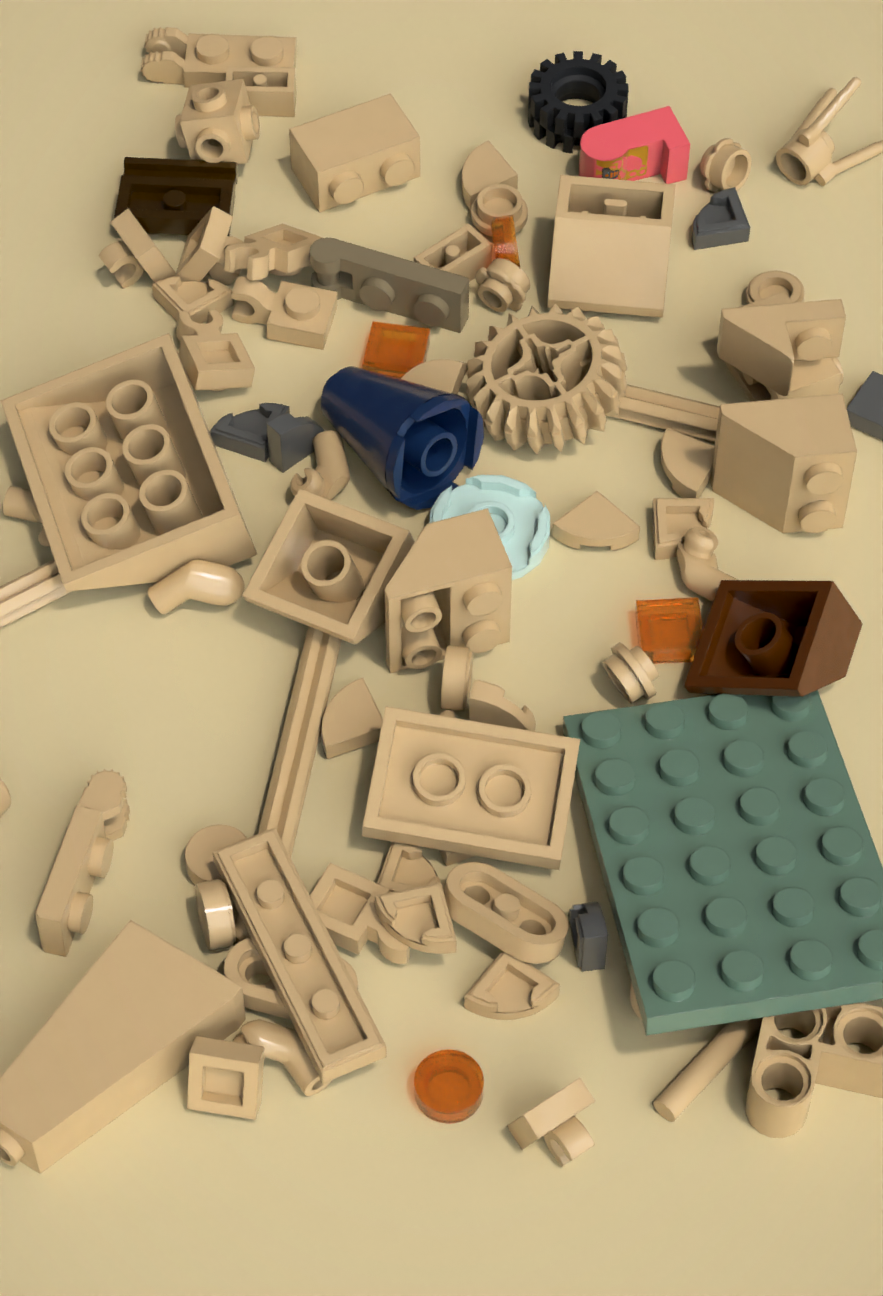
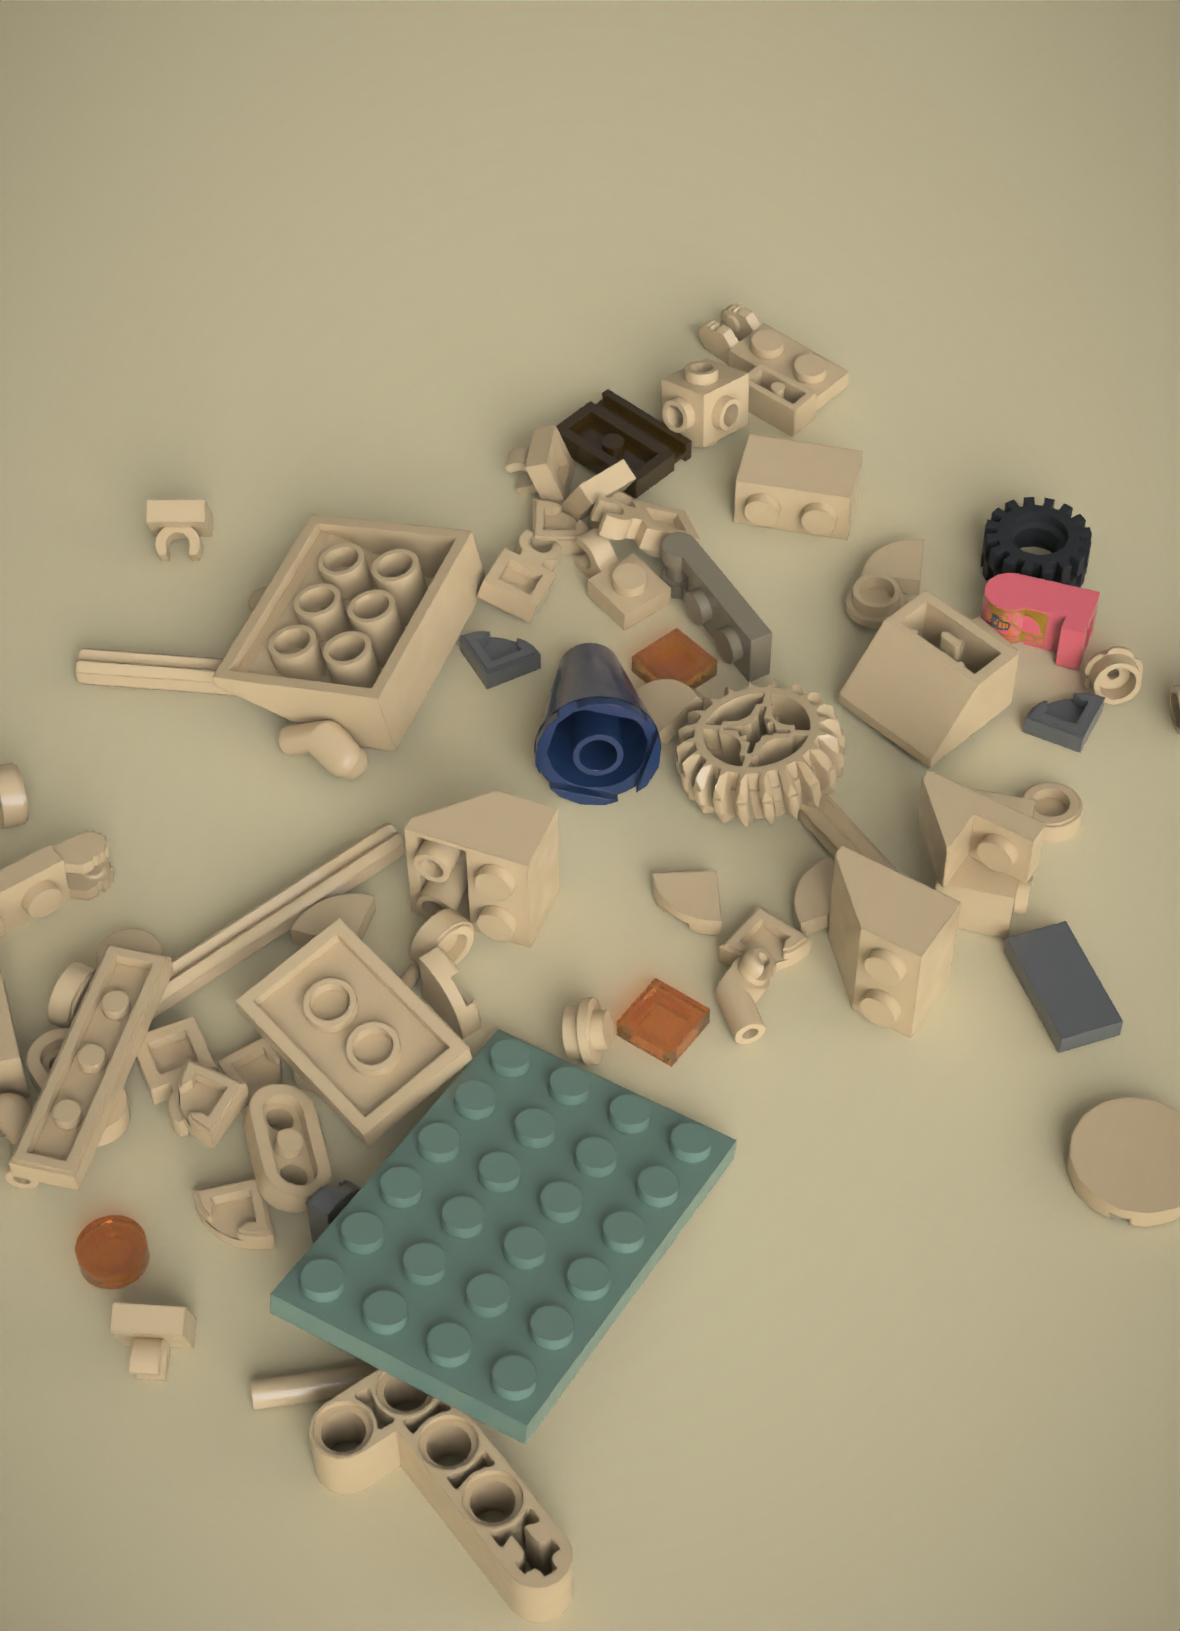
camera: 40 degrees right, 5 degrees down
tan slope [242,488,415,645] -> none
dark grey tile [266,413,325,473] -> none
tan arm [291,430,350,500] -> none
tan piece [414,223,492,282] -> none
light aqua tile [429,475,550,580] -> none
tan plate [475,258,530,312] -> none
clear orange tile [491,214,521,268] -> none
reddish brown slope [684,580,863,697] -> none

